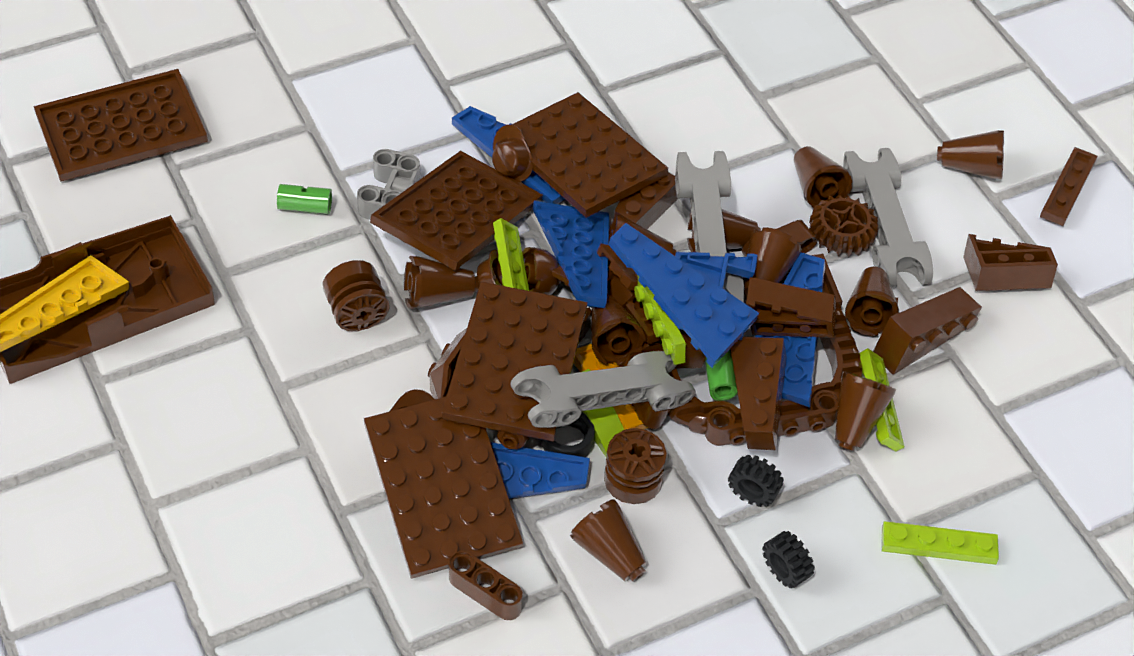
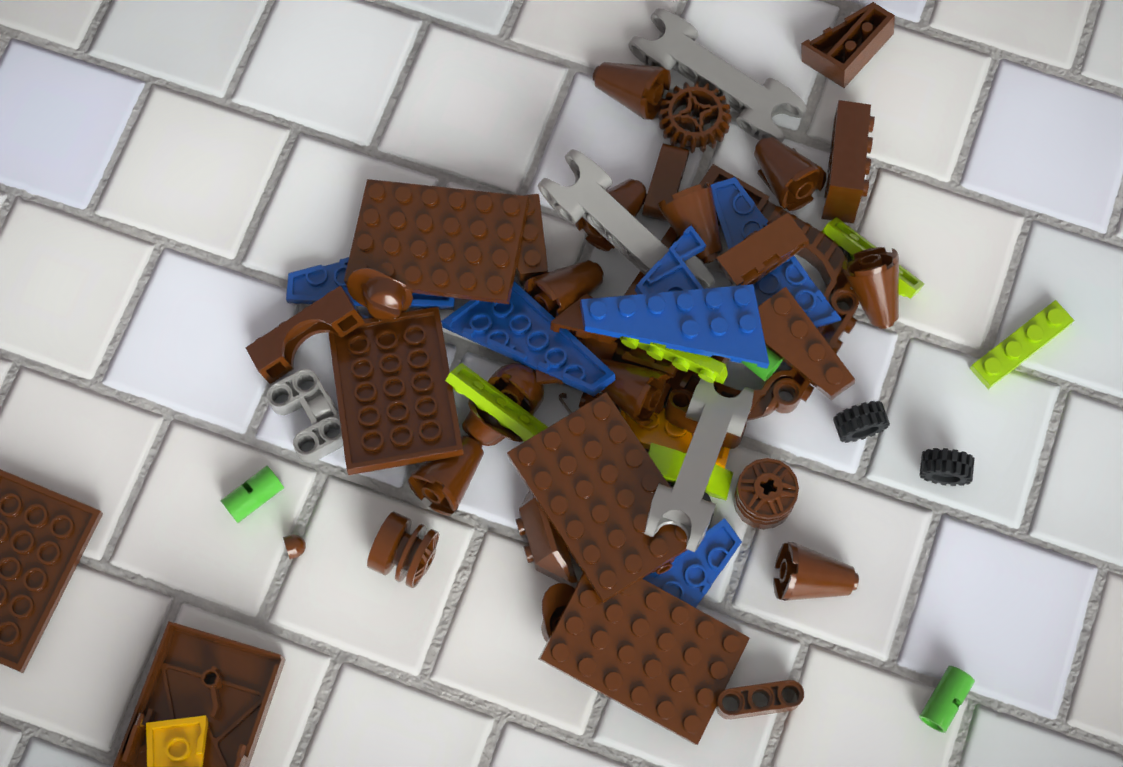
camera: 40 degrees left, 20 degrees up
none -> reddish brown arch [245,285,365,384]
none -> reddish brown hinge [283,534,306,559]

